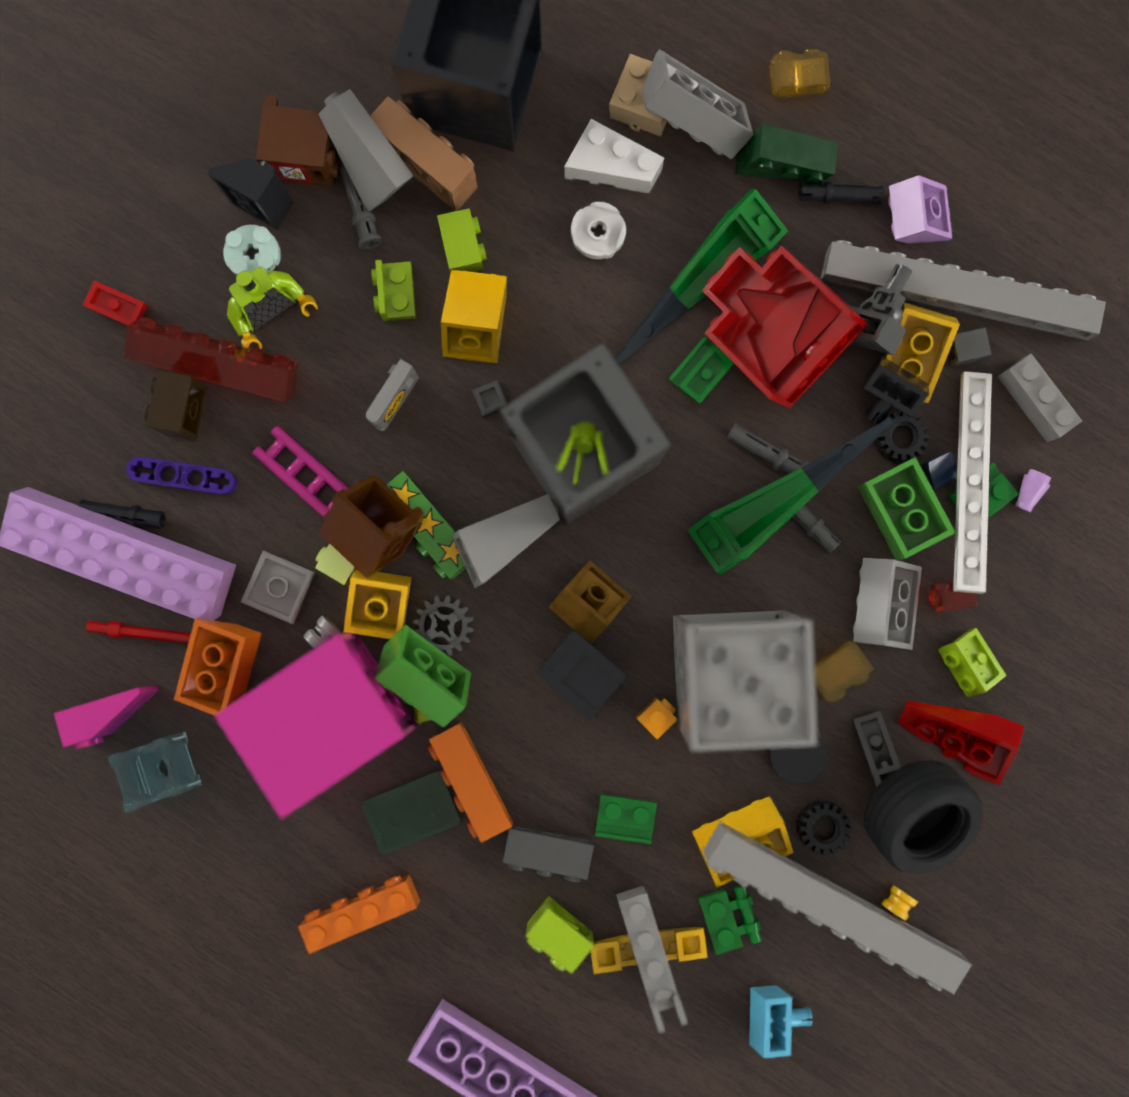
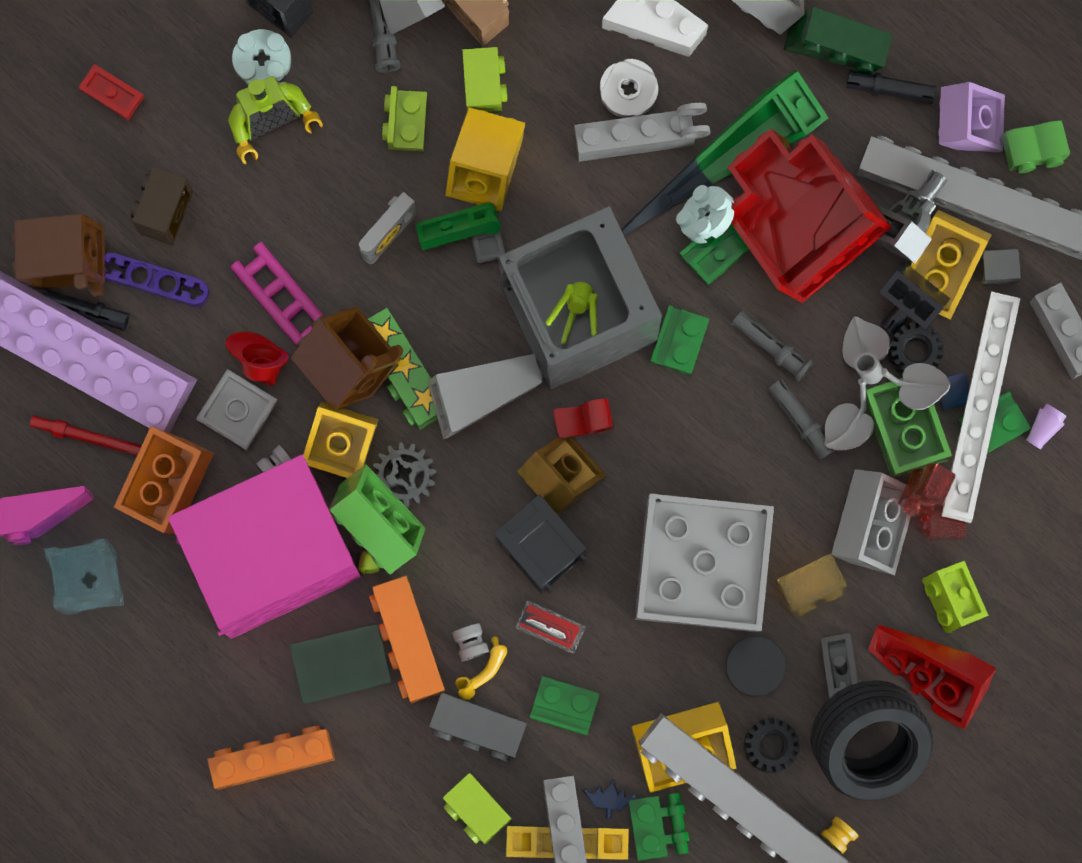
camera: 10 degrees right, 5 degrees down
clear red brick [124,318,299,402] -> none
yellowish green brick [315,544,356,586] -> none
light orange brick [635,697,678,739] -> none
green plate [687,418,894,576] -> none
none -> reddish brown container [12,214,105,297]
none -> red piece [225,332,289,386]
none -> green plate [415,203,501,251]
none -> light grey wheel [452,623,489,662]
none -> yellow piece [455,636,507,700]
none -> slope [515,601,586,654]
none -> red panel [553,398,614,438]
none -> light grey hinge [574,102,711,162]
none -> dark blue piece [583,779,635,819]
none -> green plate [650,305,710,376]
none -> light aqua plate [676,185,734,243]
none -> light grey plant [824,316,951,450]
none -> clear red brick [898,464,956,517]
none -> bright green brick [1001,120,1070,174]

